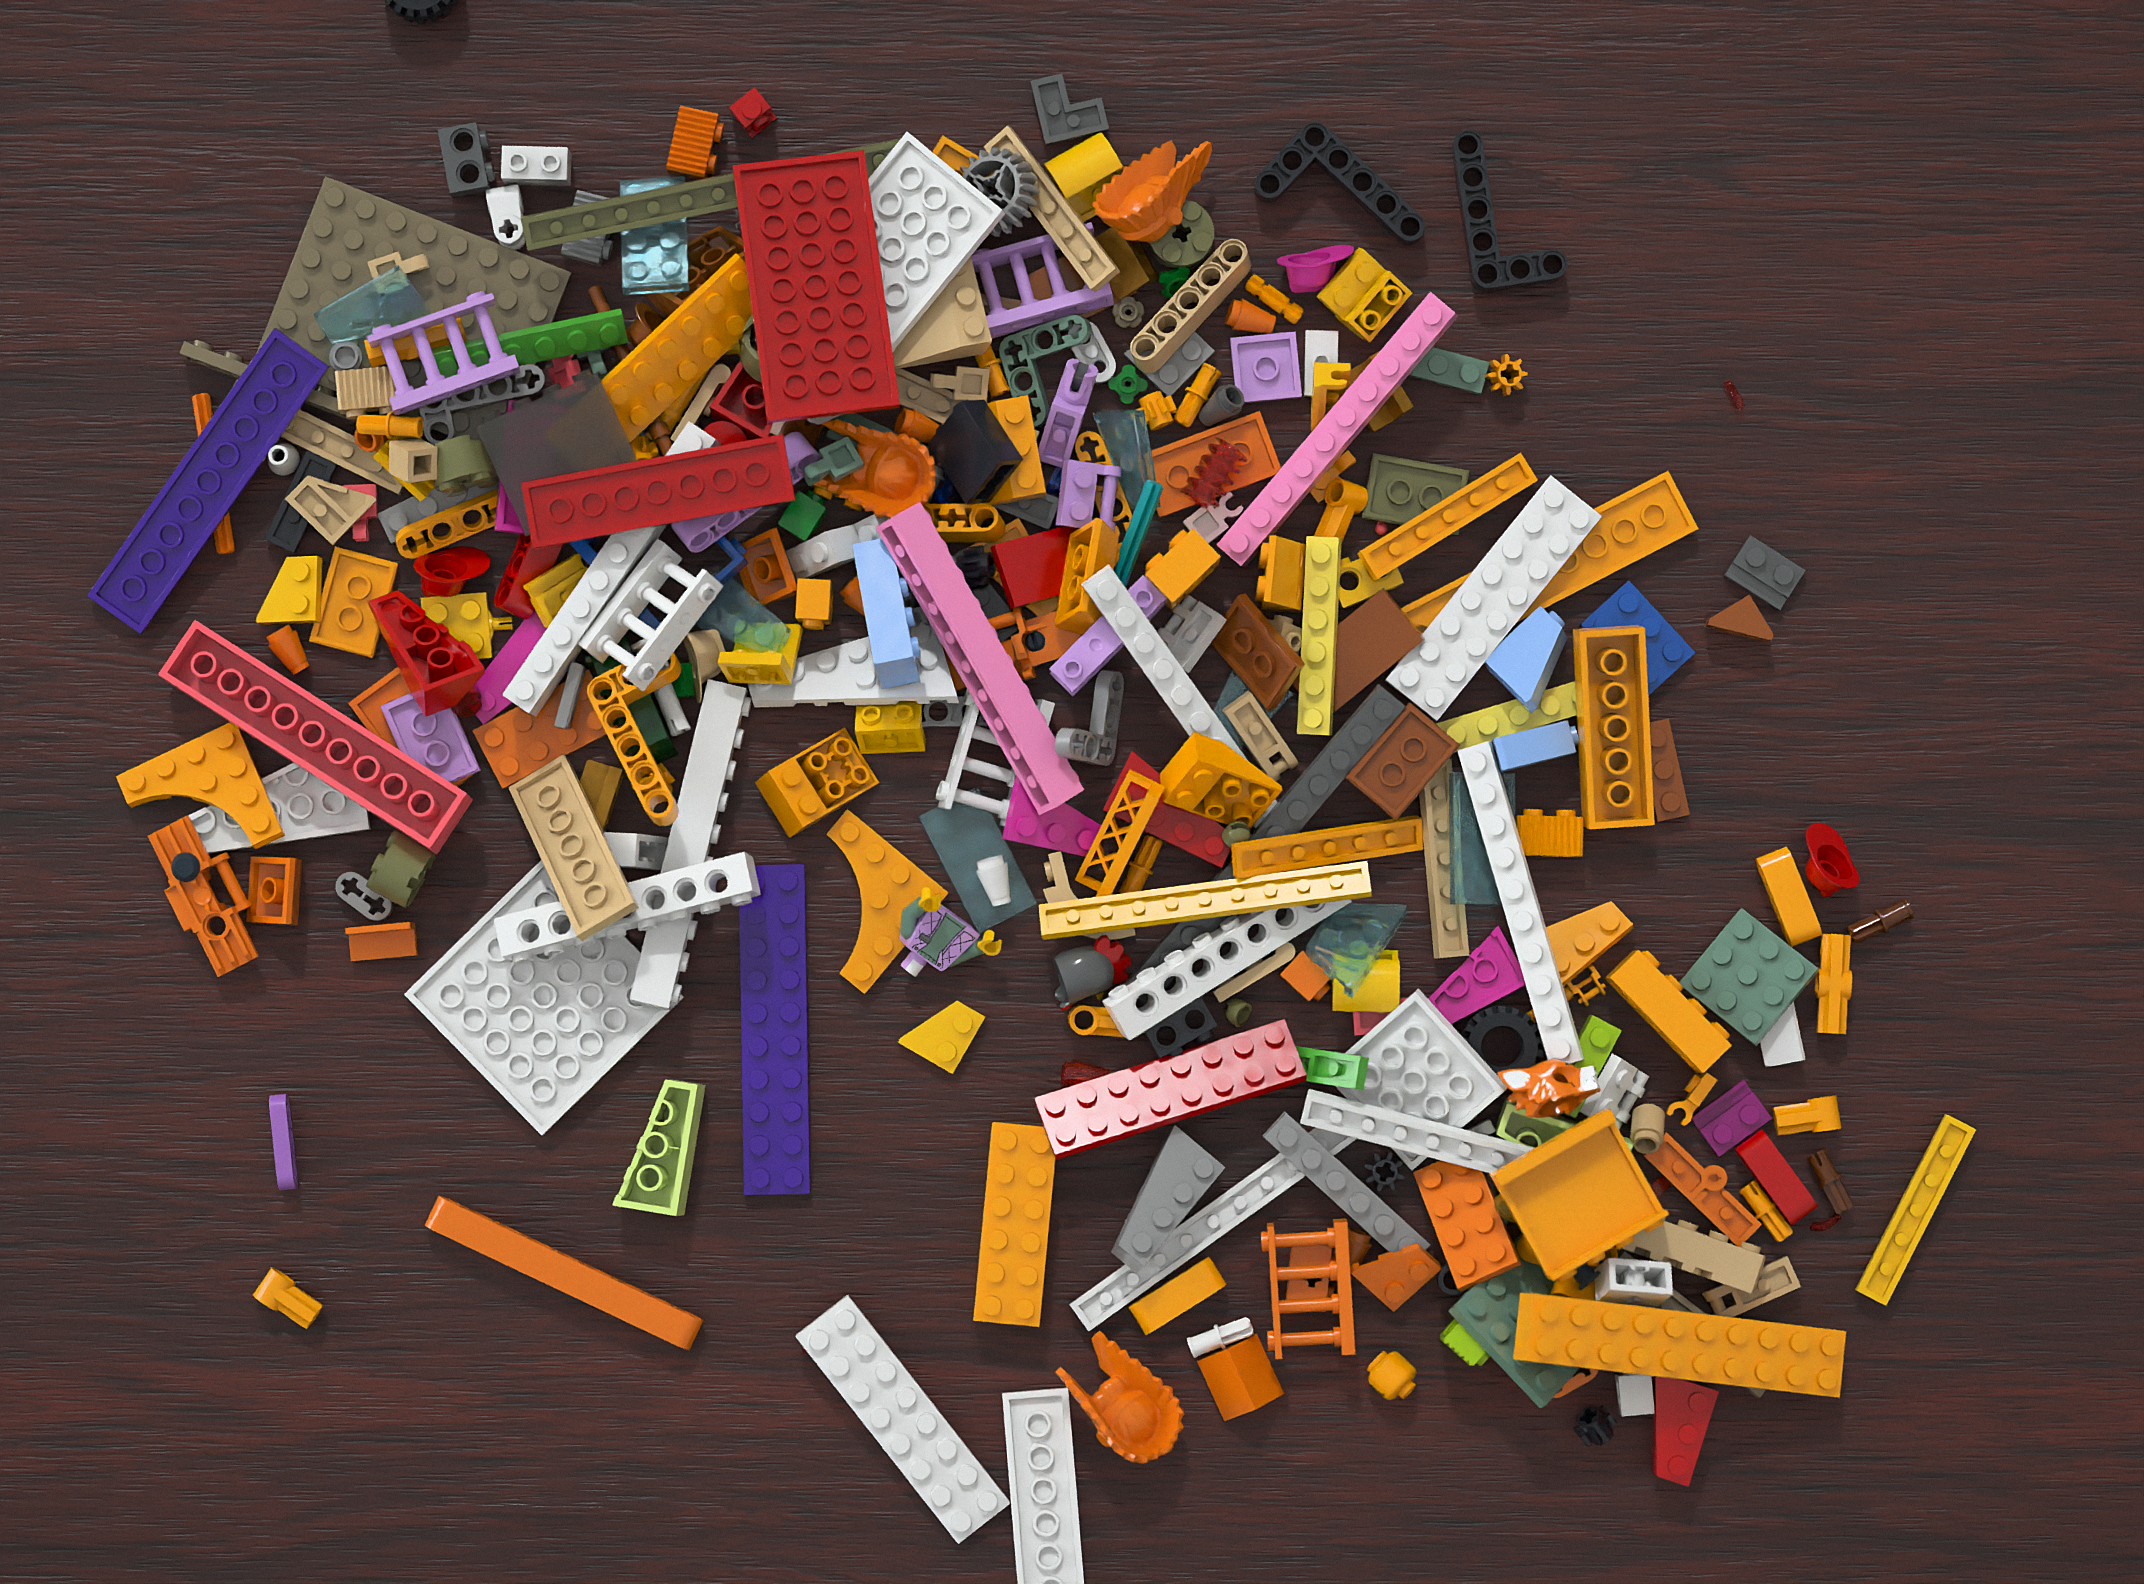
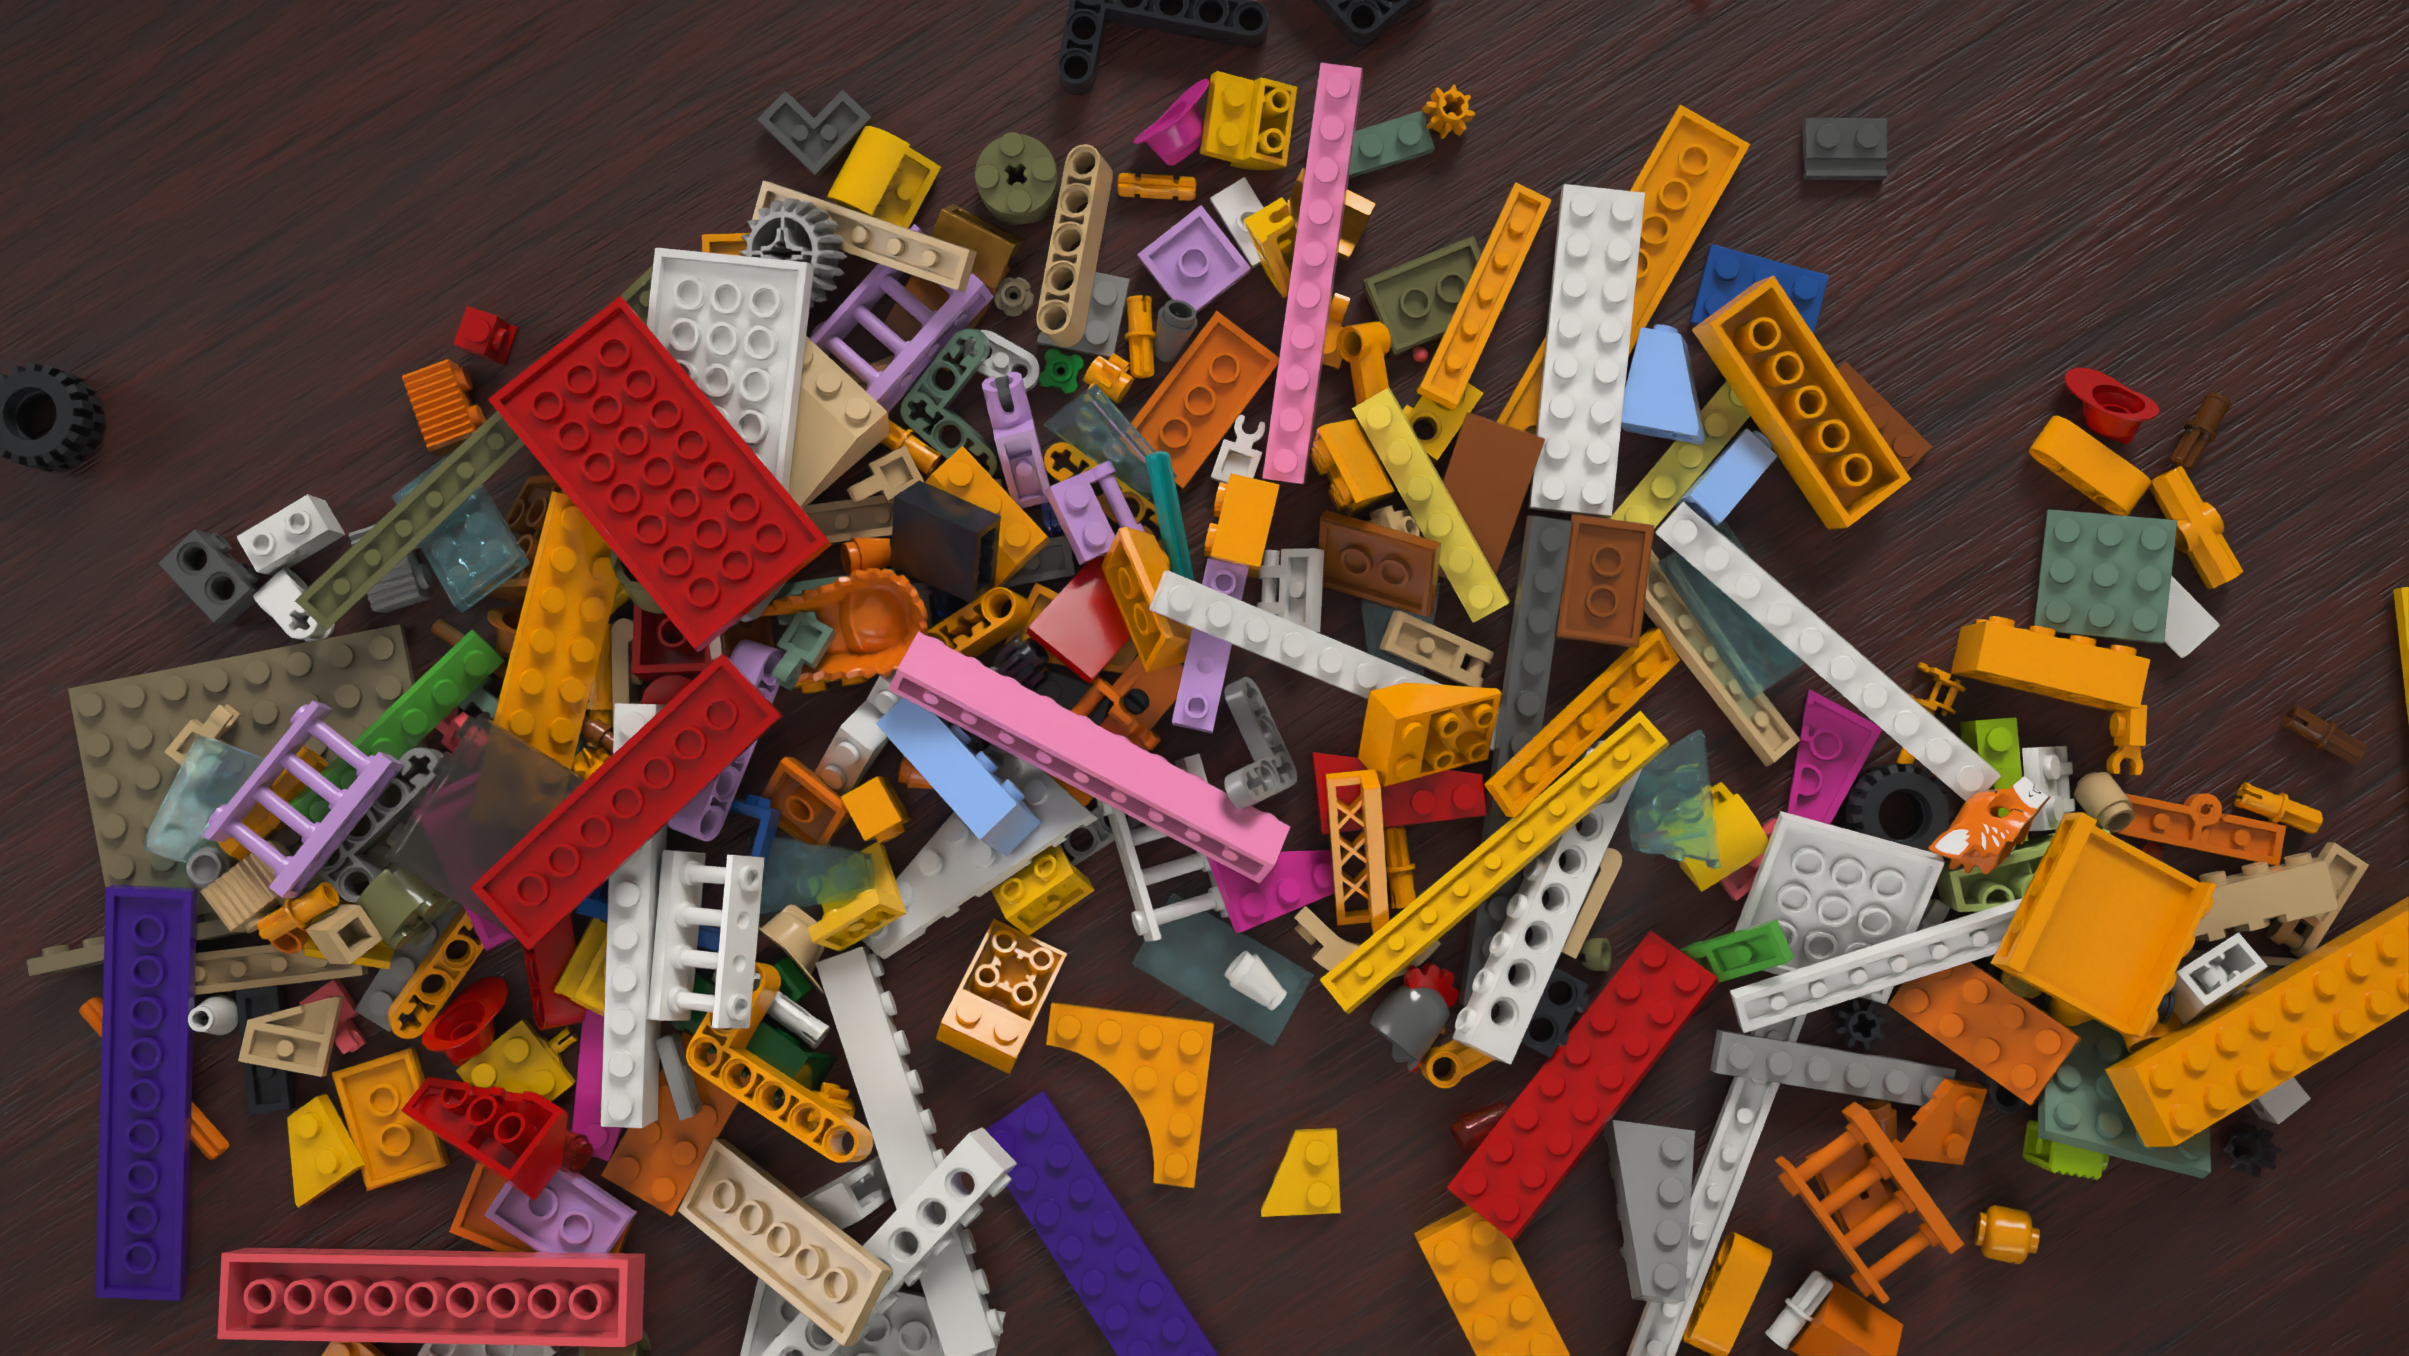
camera: 40 degrees left, 0 degrees up
orange cone [266,624,309,675] -> none
pearl gold panel [580,760,625,832] -> none
green brick [778,490,828,542] -> none
torso [899,887,1002,977] -> none
orange piece [1092,140,1212,243] -> none
green plate [1158,267,1190,298] -> none
clear red piece [1180,437,1248,510] -> none
olive hinge [1222,821,1251,848] -> none
orange cone [1225,298,1276,334] -> none
orange brick [1279,950,1331,1002] -> none
light orange brick [1515,809,1583,857] -> none
light orange wing [1546,901,1633,987] -> none
red wedge [1652,1376,1719,1487] -> none
magenta plate [1691,1080,1772,1157] -> none
dark orange slope [1705,594,1774,643] -> none
red beam [1735,1129,1818,1226] -> none
light orange piece [1772,1096,1841,1135] -> none
clear red leg [1810,1213,1841,1232] -> none

